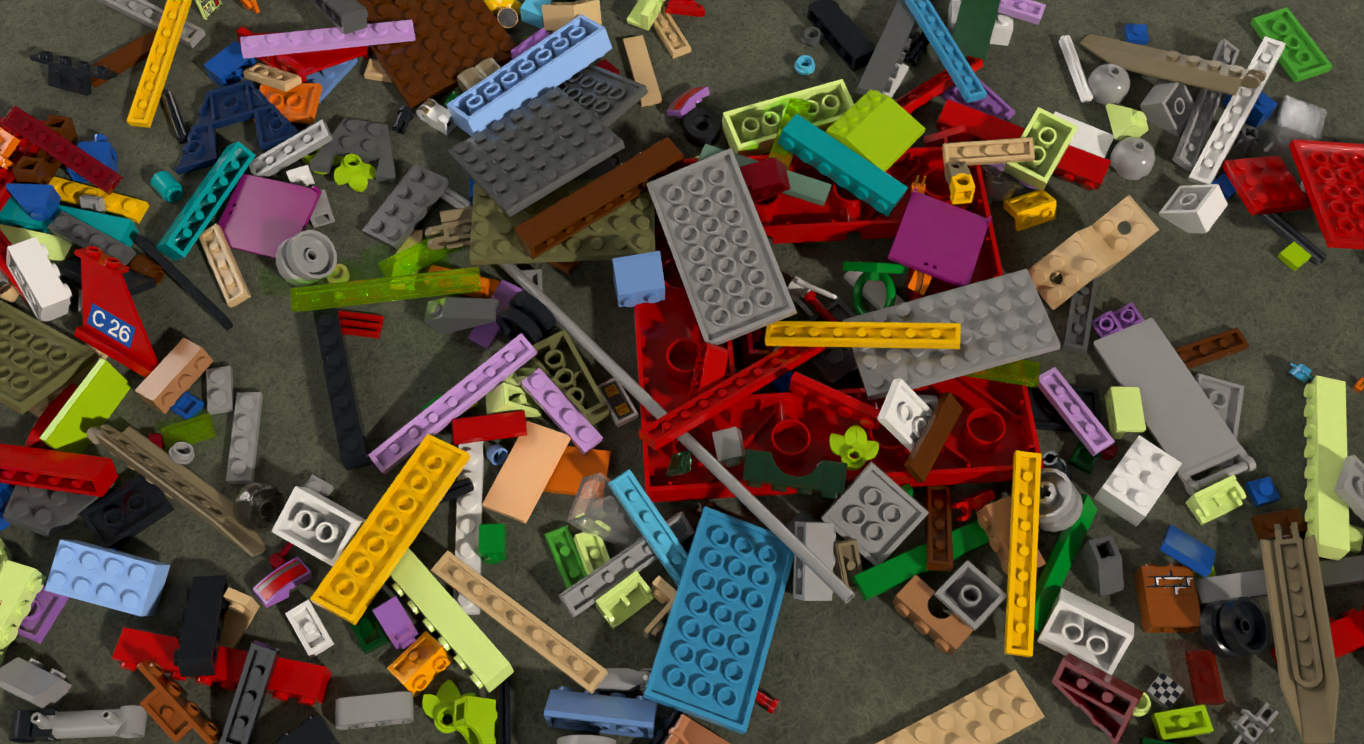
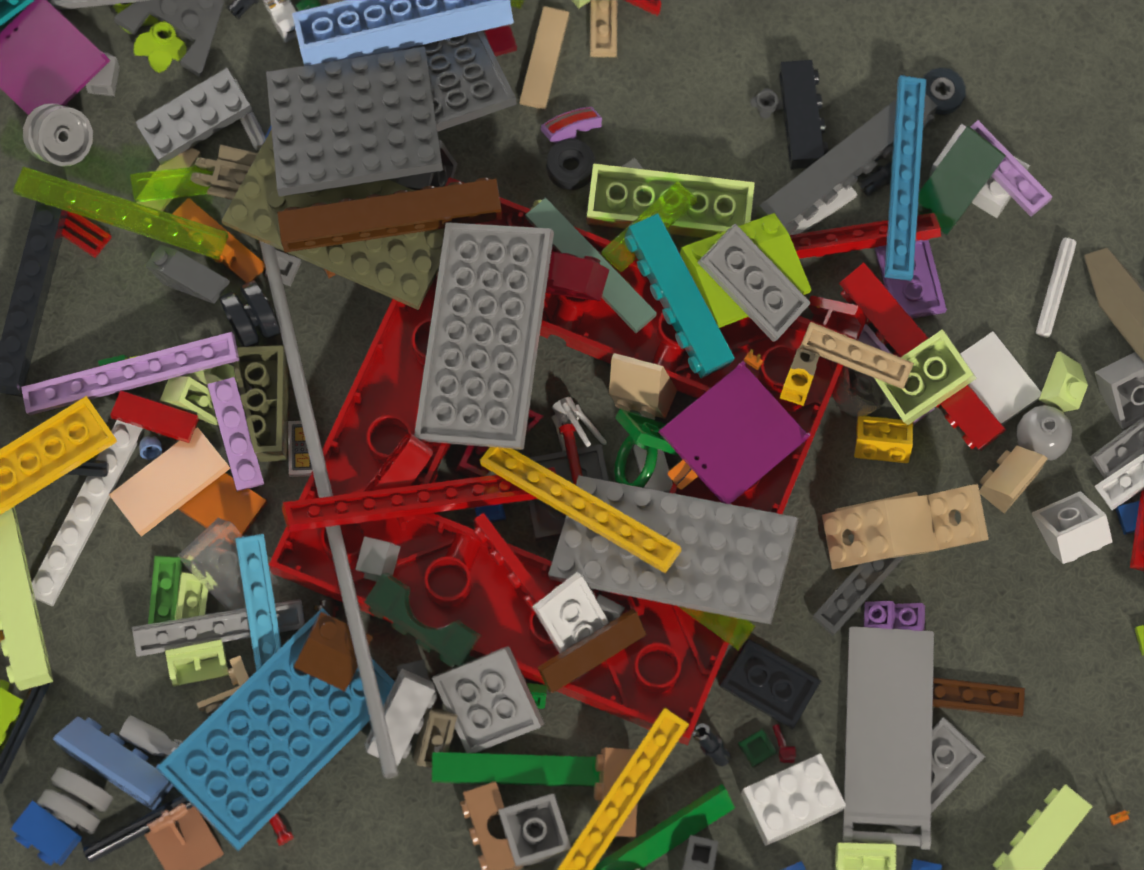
camera: 25 degrees right, 10 degrees up
white plate [286,165,315,187] -> none
tile [326,264,350,286] -> none
tan plate [431,550,608,694] -> none
medium lavender tile [468,280,523,350] -> none
green brick [478,524,507,564] -> none
medium blue slope [612,251,665,307] -> none
clear green slope [666,450,691,477] -> none
medium azure plate [794,55,815,75] -> none
lime plate [829,425,879,471] -> none
reddish brown tile [925,485,953,572] -> none
red plate [951,489,996,521] -> none
lavender plate [1034,367,1115,456] -> none
light grey wheel [1038,468,1083,532] -> none
light grey cylinder [1087,64,1130,105] -> none
yellowish green panel [1104,387,1146,439] -> none
dark azure plate [1289,362,1314,383] -> none
none -> reddish brown slope [293,612,373,692]
none -> tan slope [609,353,677,419]
none -> light grey tile [697,224,811,342]
none -> tan slope [979,446,1048,514]

